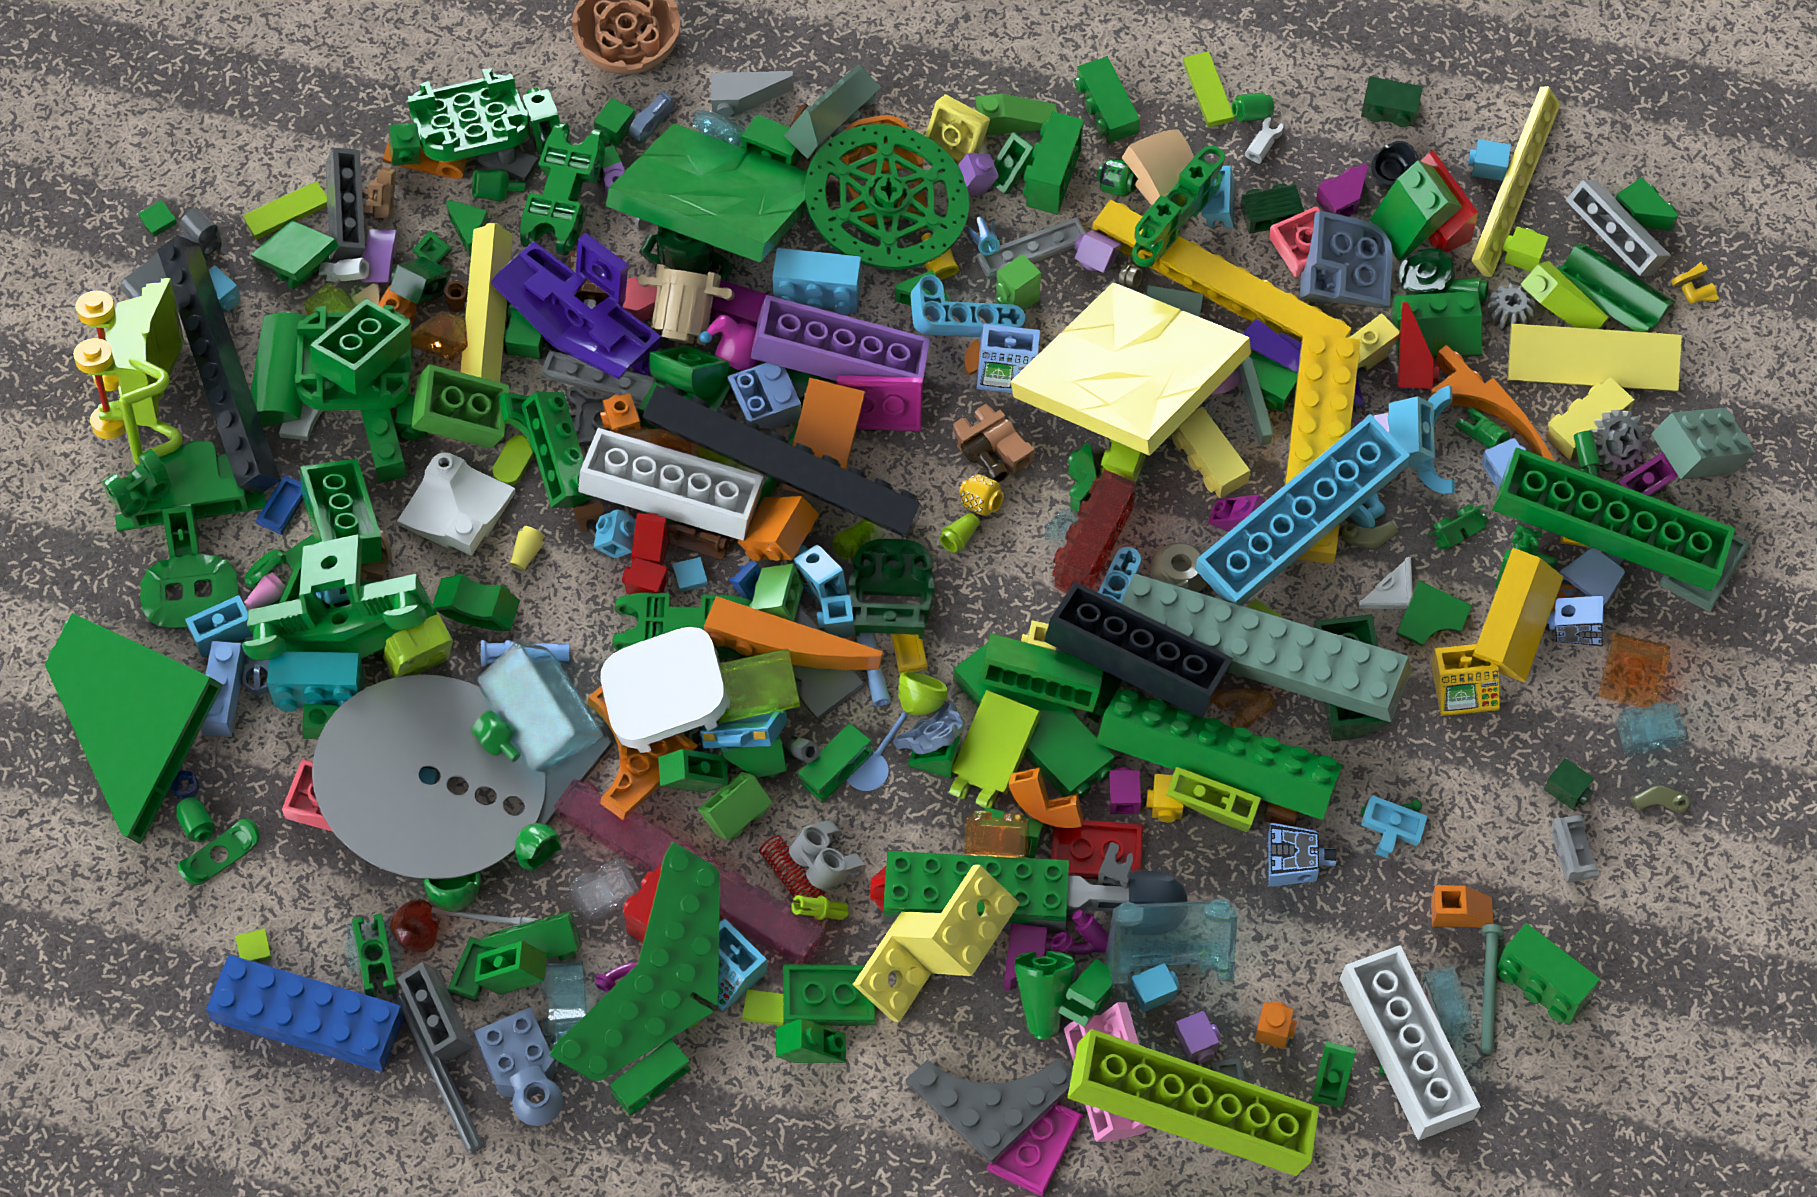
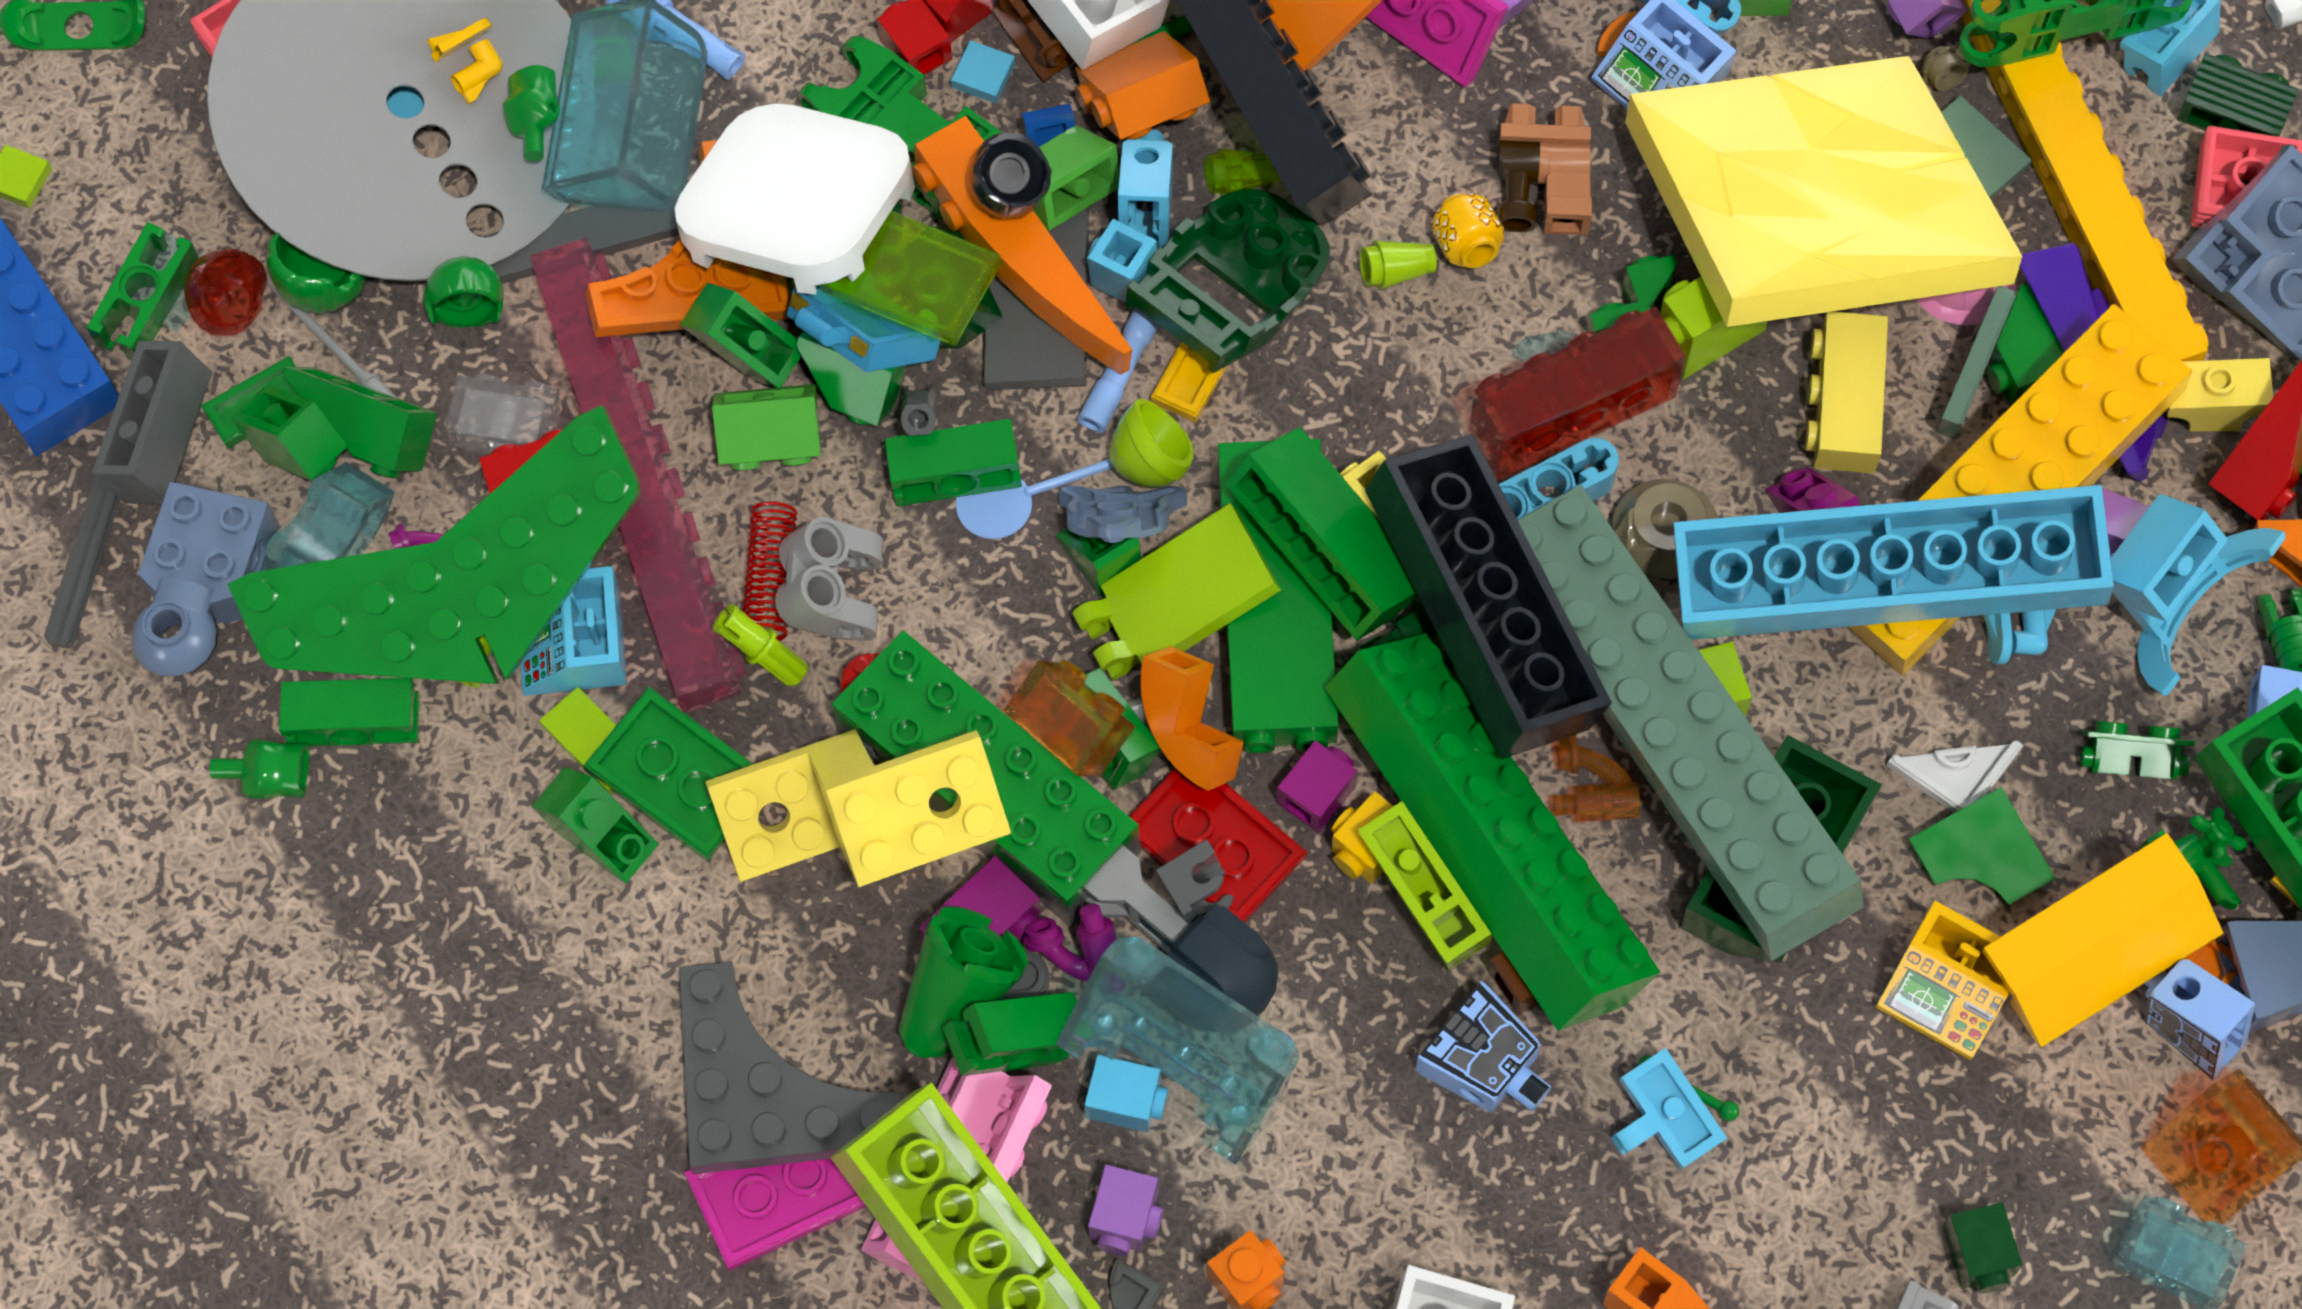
camera: 40 degrees right, 5 degrees up
olive arm [1342,521,1399,548] -> none
none -> green piece [209,739,310,799]
none -> yellow piece [427,17,503,105]
none -> black hair [969,132,1052,219]

